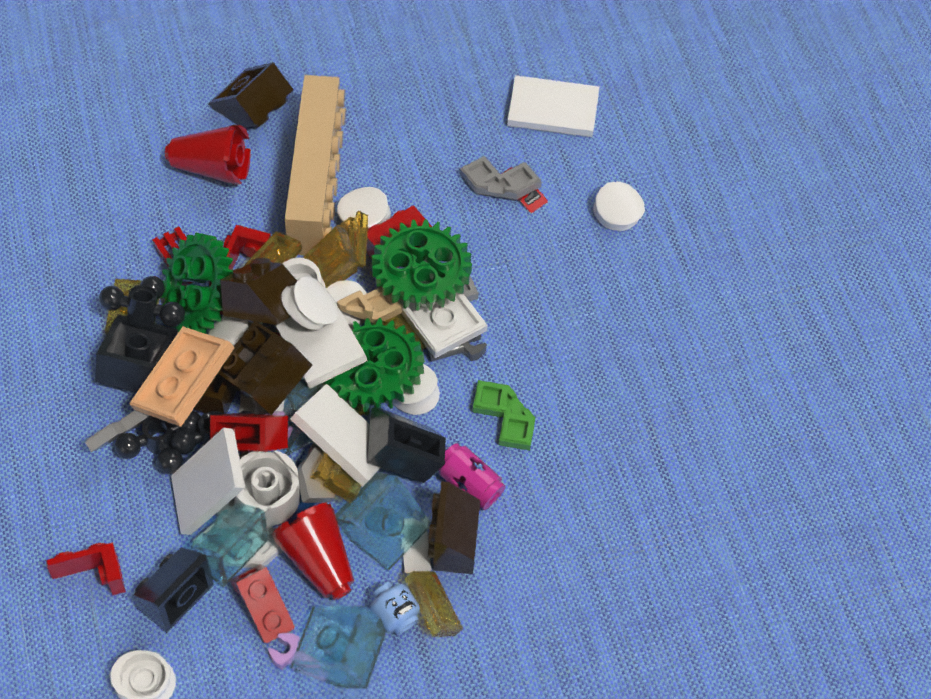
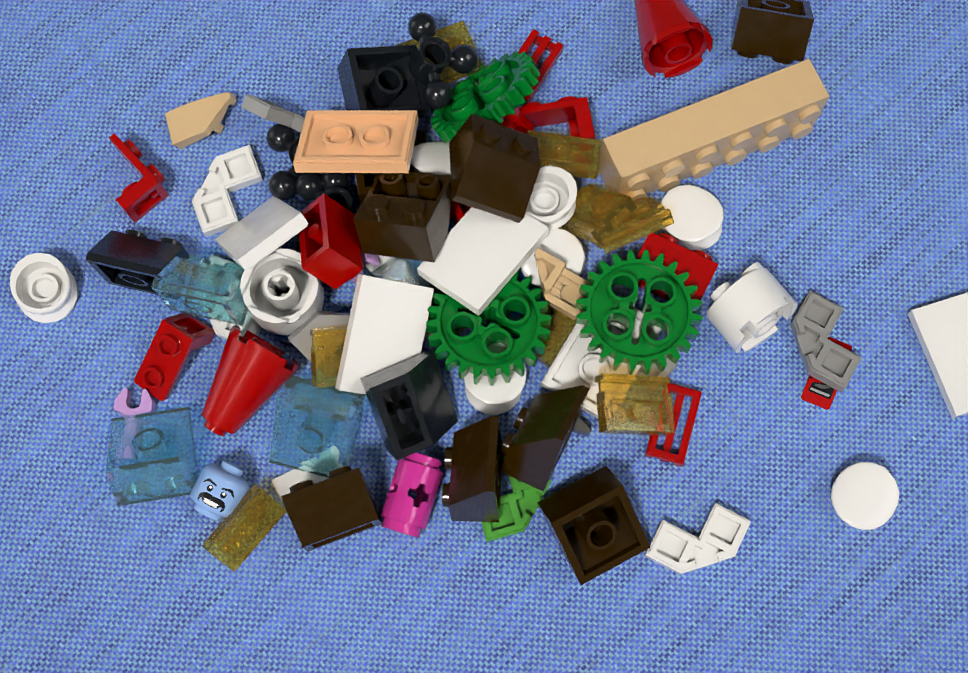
camera: 70 degrees right, 15 degrees up
white piece [281,276,339,330] -> none
none -> tan slope [165,92,236,149]
none -> white tile [192,145,263,237]
none -> dark brown slope [442,416,503,522]
none -> dark brown slope [499,385,590,492]
none -> dark brown slope [537,466,651,585]
none -> clear yellow plate [595,373,675,436]
none -> red tile [644,381,702,467]
none -> white tile [644,503,751,575]
none -> white brick [706,262,798,353]

